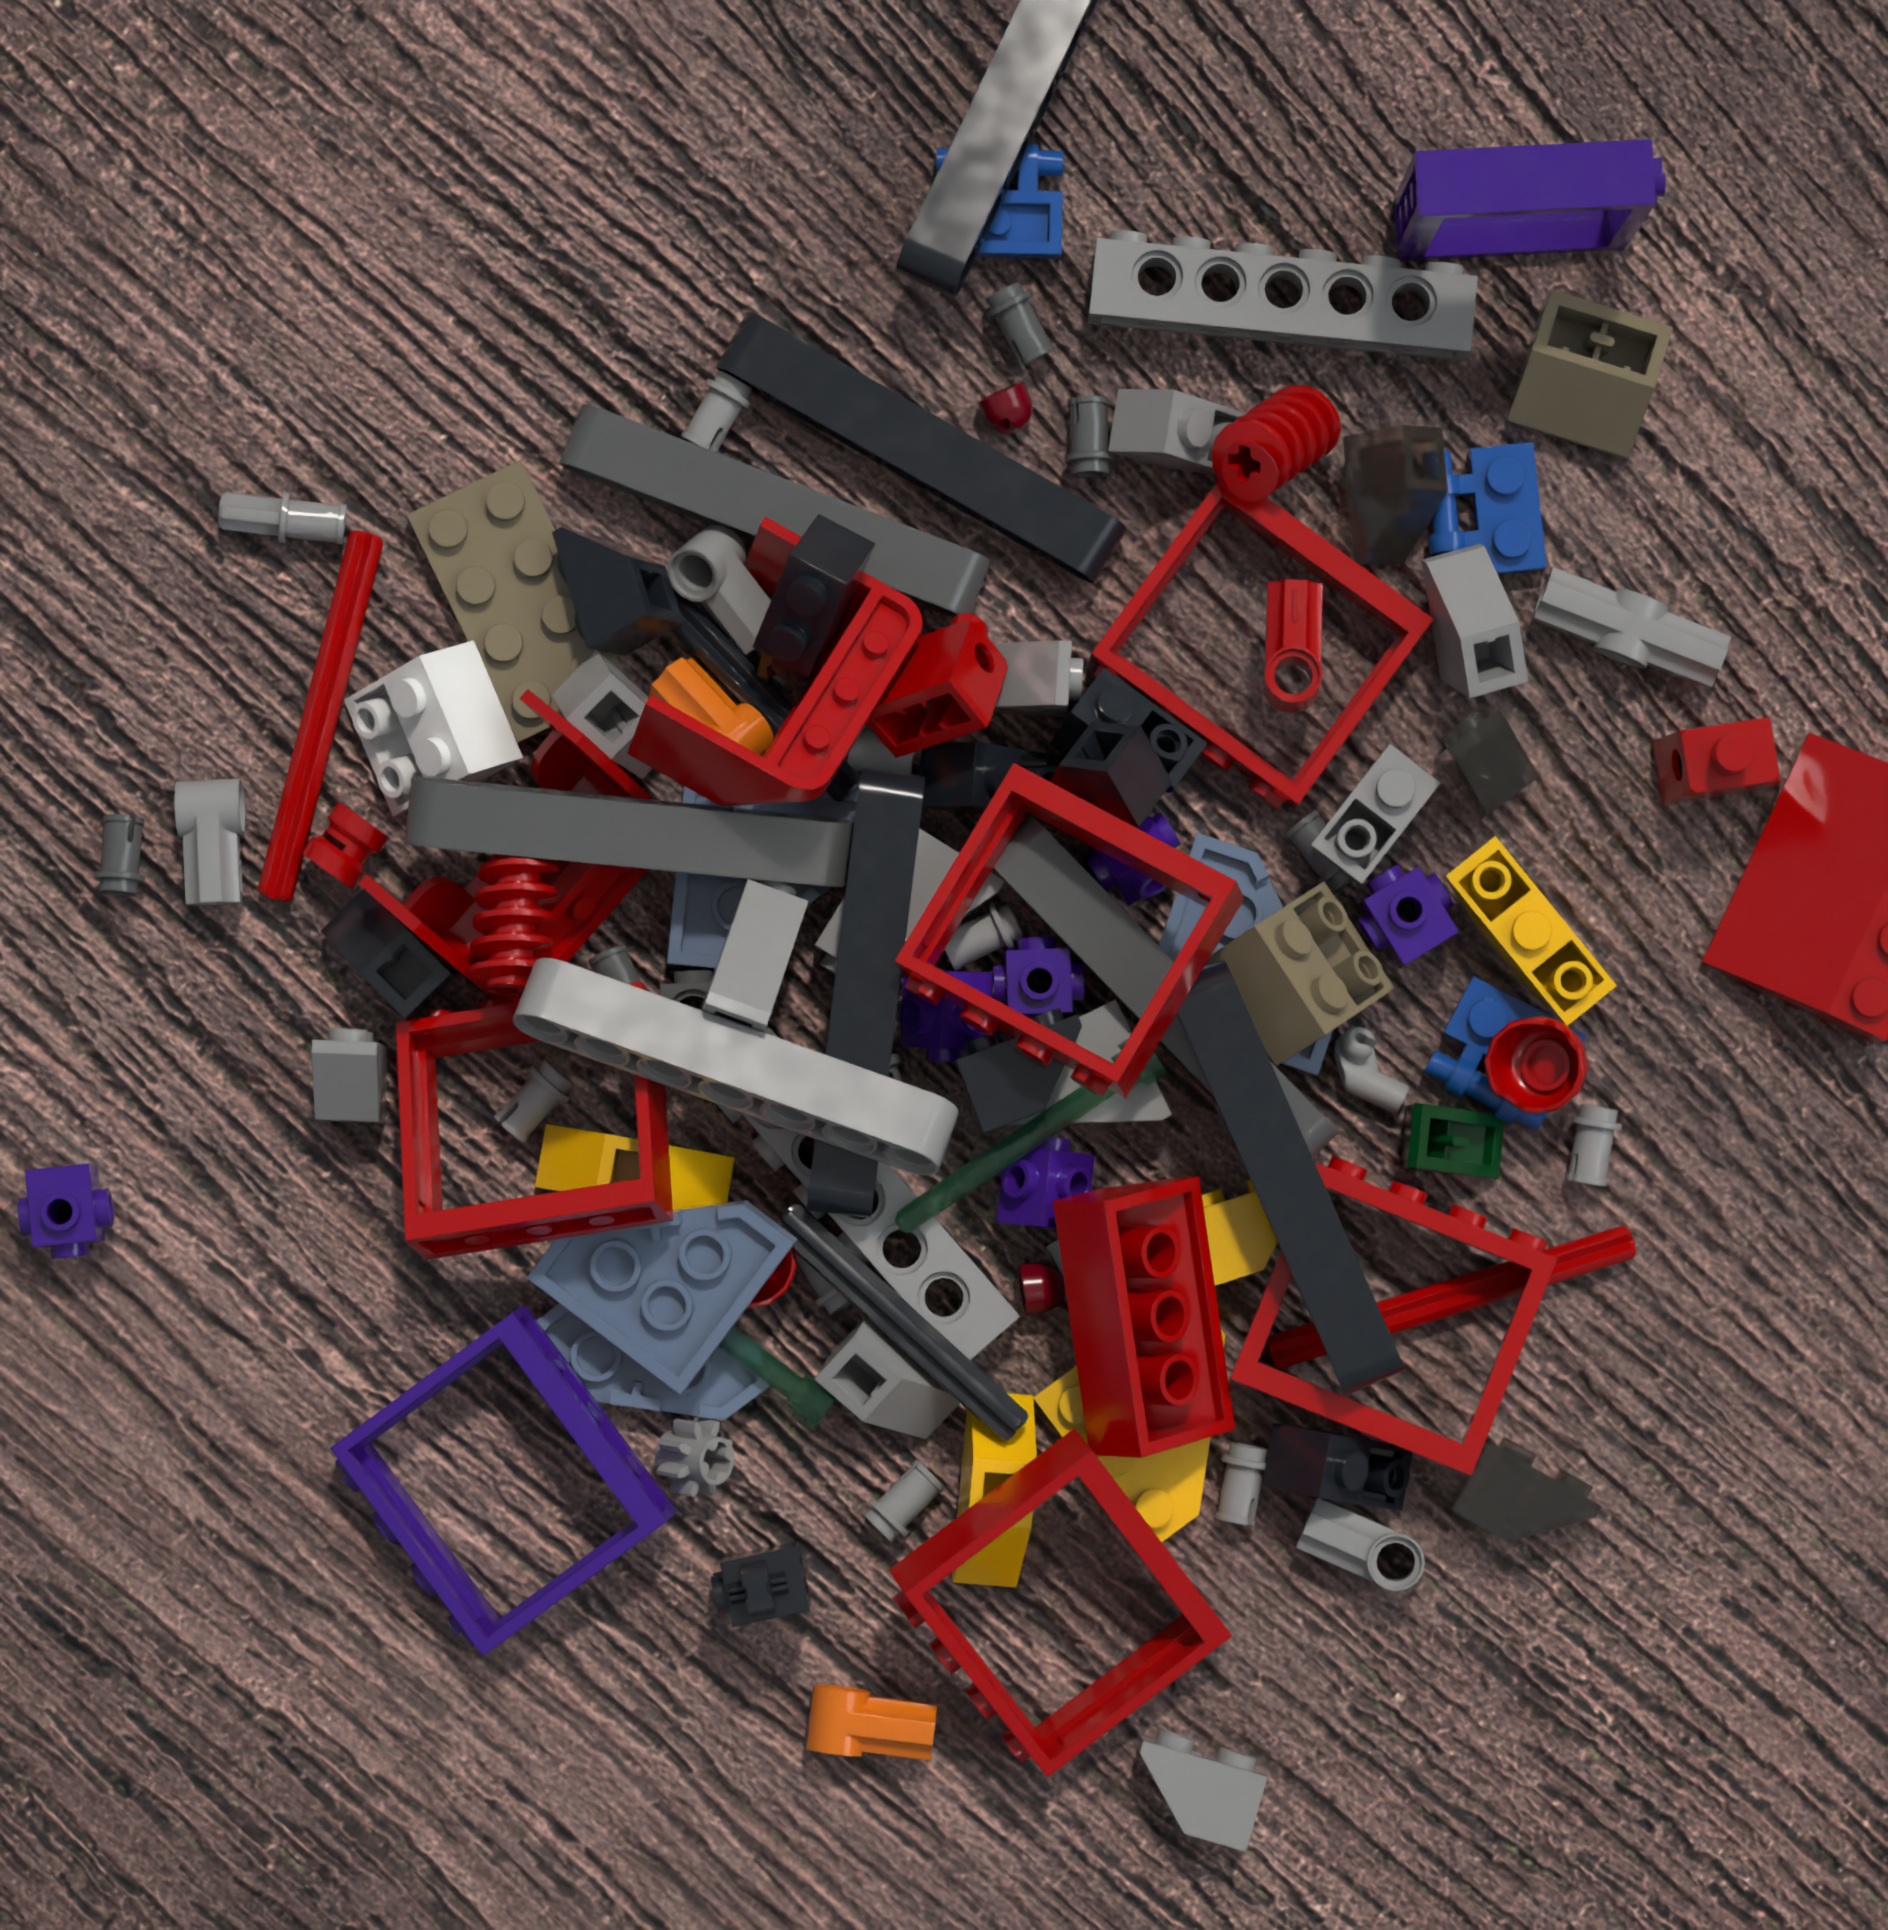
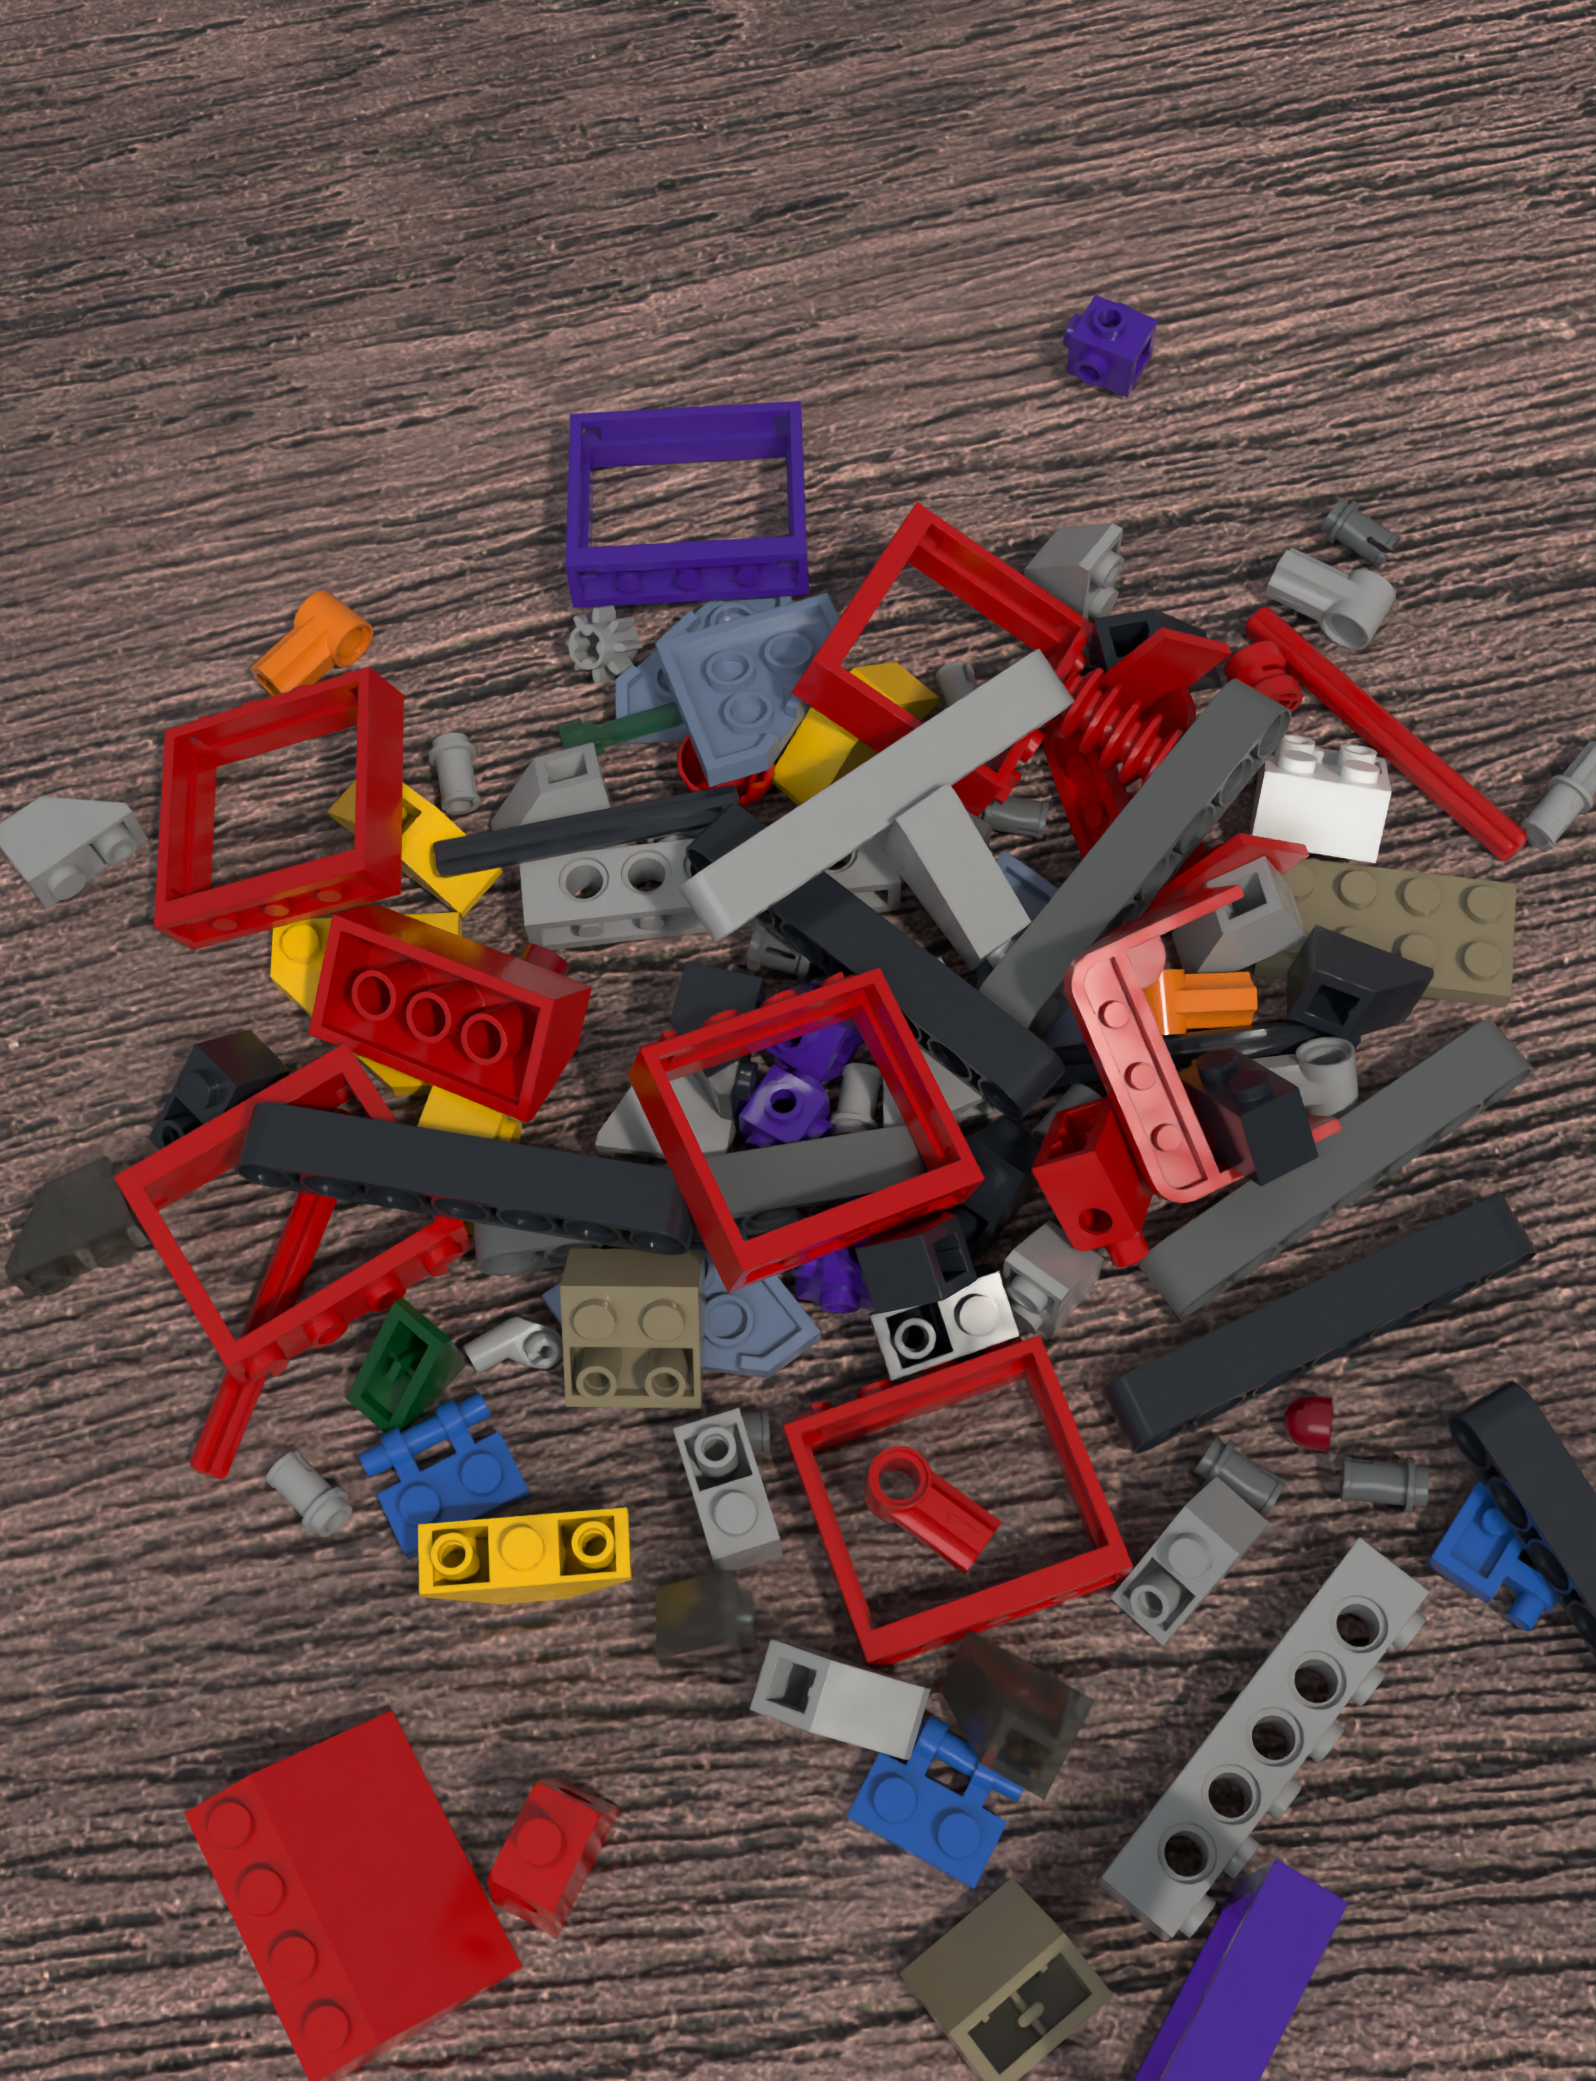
camera: 135 degrees right, 20 degrees down
light grey pin [681,370,752,453] -> none
black hinge [711,1541,812,1627] -> none
clear green piece [895,1038,1168,1232] -> none
dark purple brick [997,1135,1095,1229] -> none
red piece [1211,385,1342,502] -> none
light grey pin [1214,1442,1268,1526] -> none
light grey piece [1296,1498,1425,1591] -> none
dark purple brick [1357,865,1459,969] -> none
red hair [1484,1016,1589,1114] -> none
light grey piece [1531,567,1731,689] -> none

